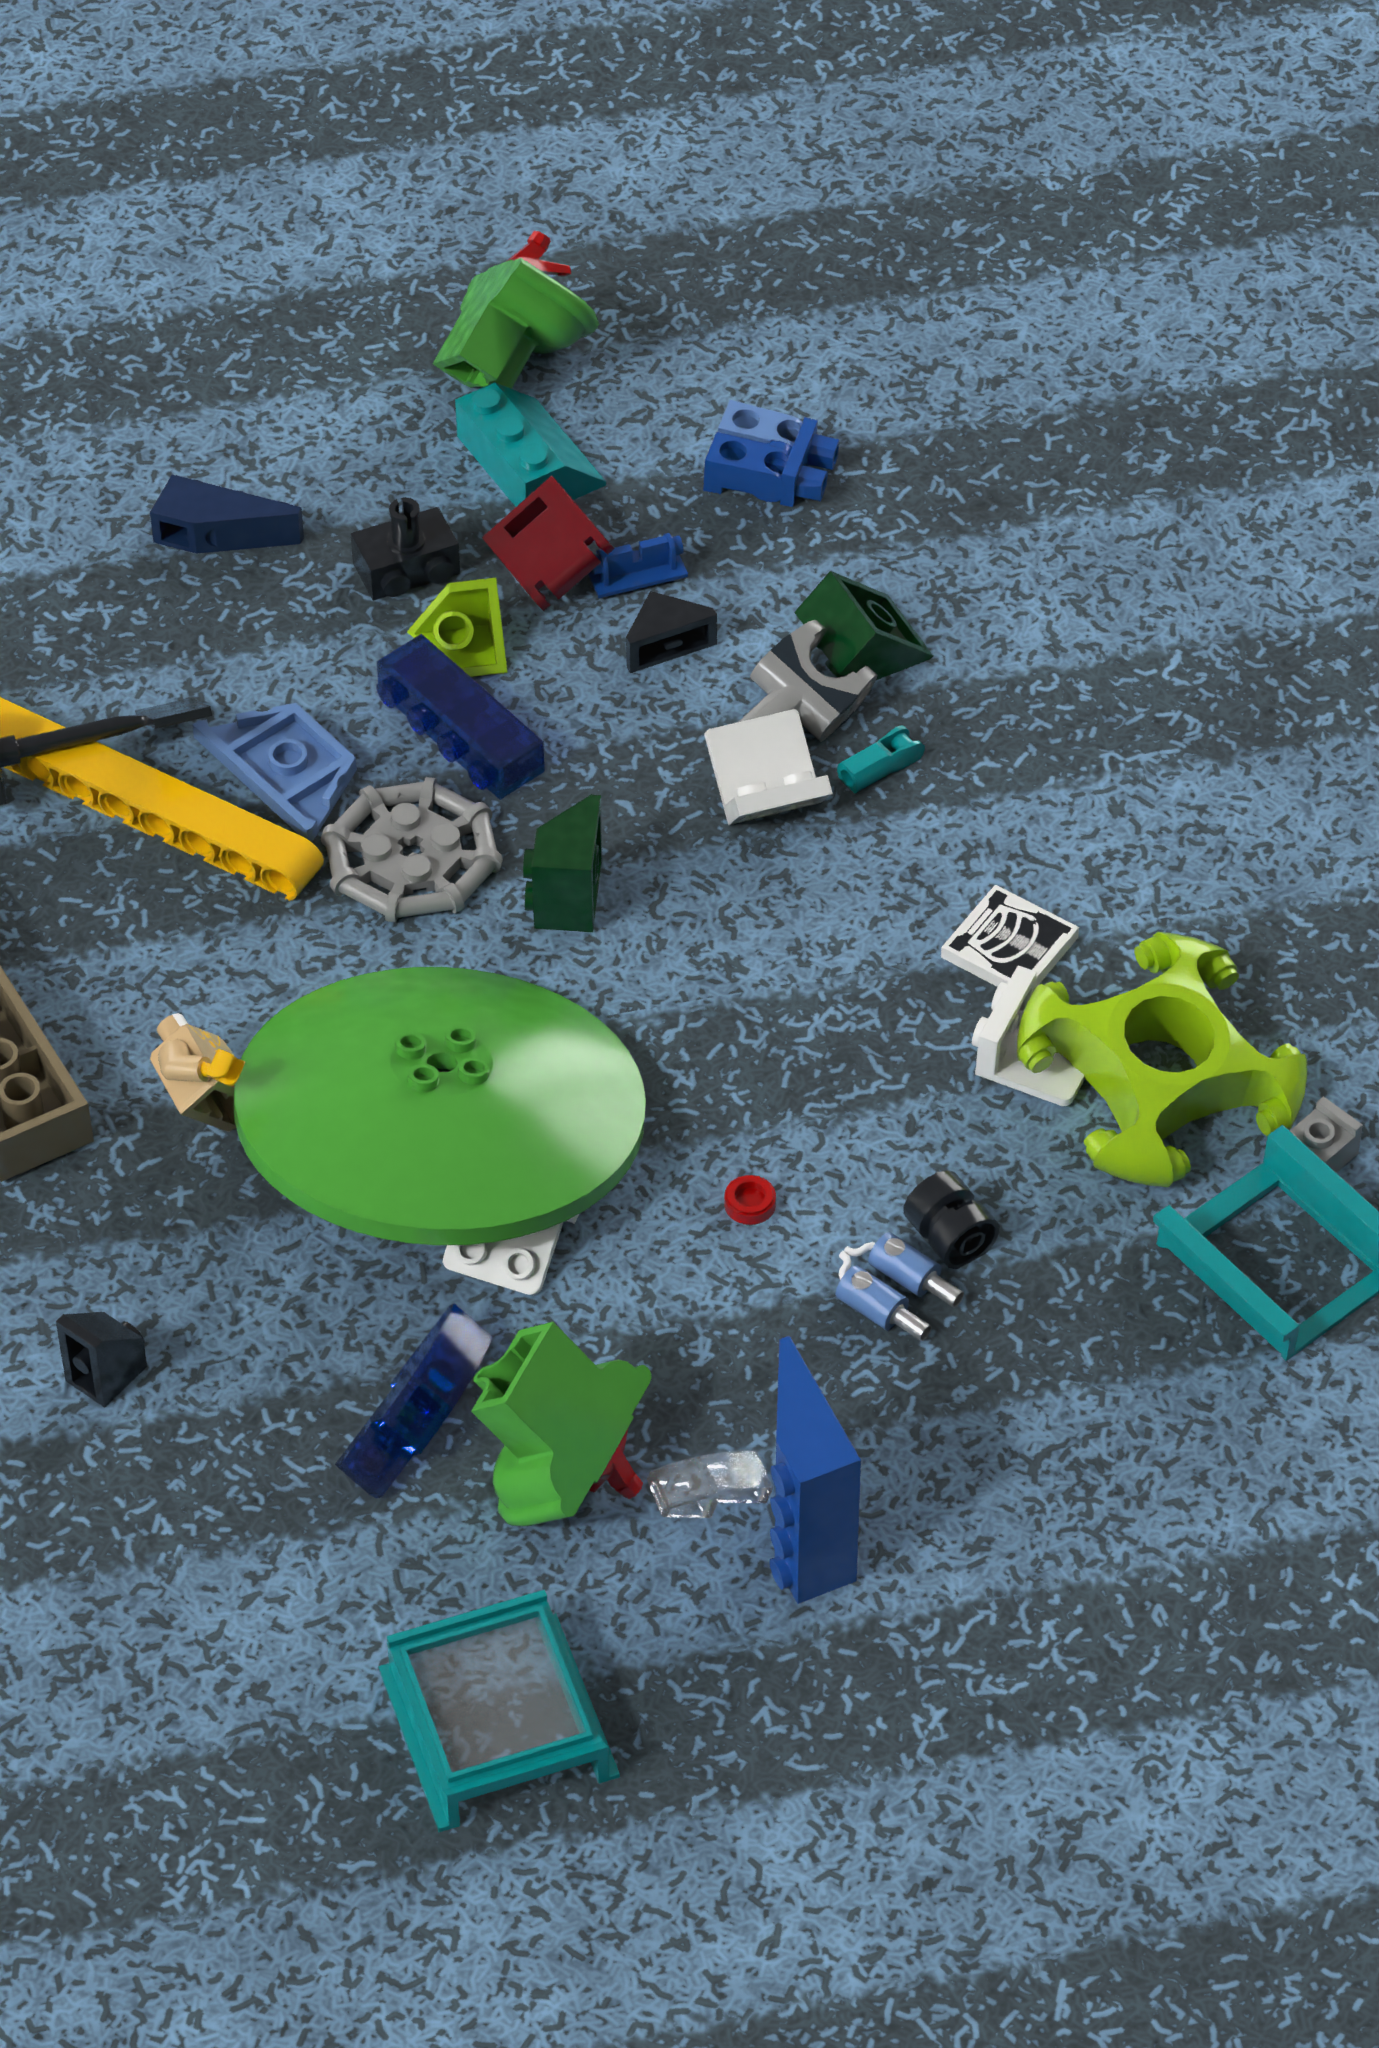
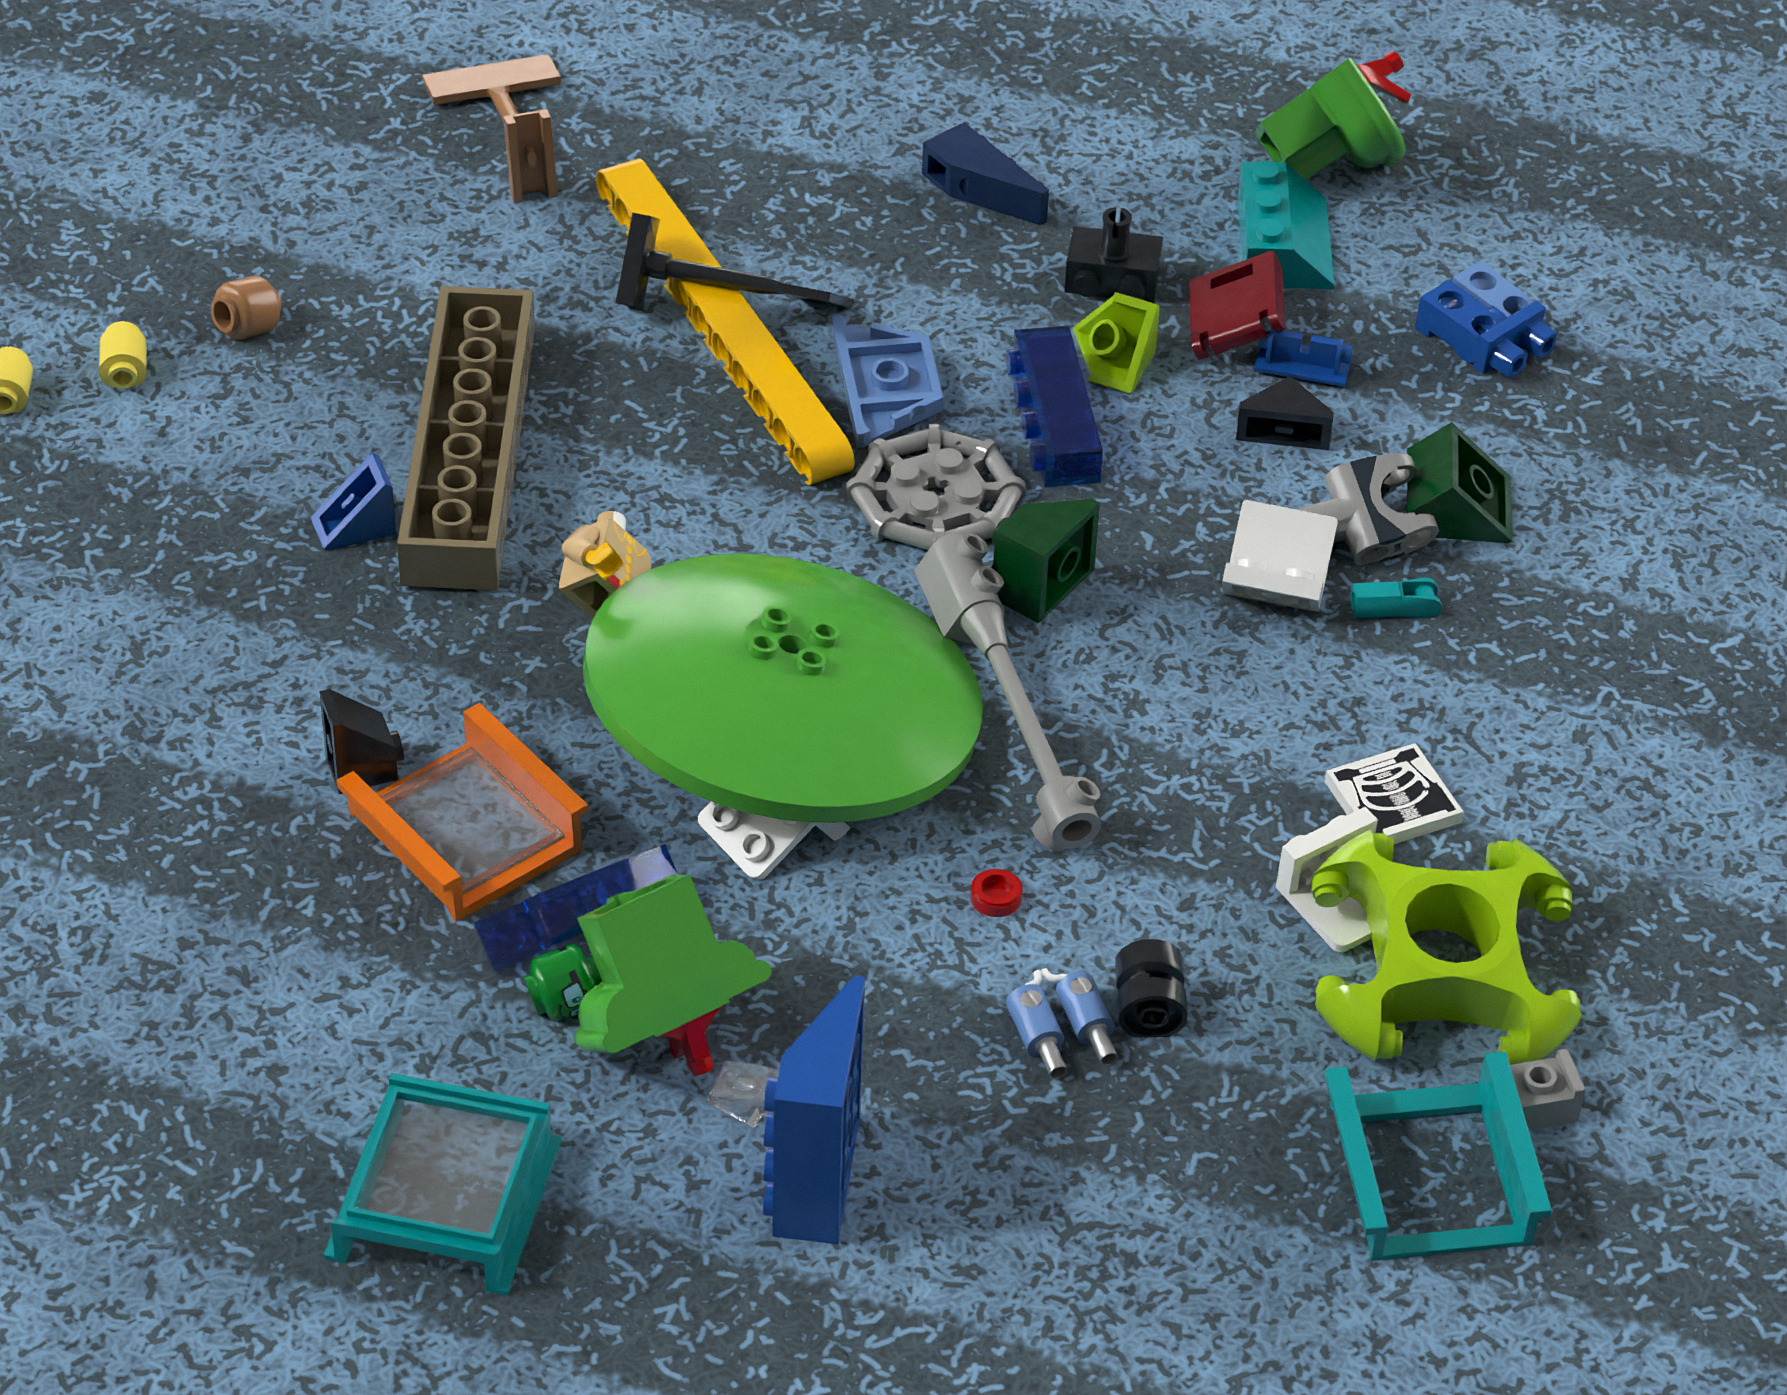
camera: 30 degrees right, 5 degrees down
none -> piece [336,703,589,922]
none -> green head [523,944,603,1022]
none -> light grey bar [914,533,1101,852]

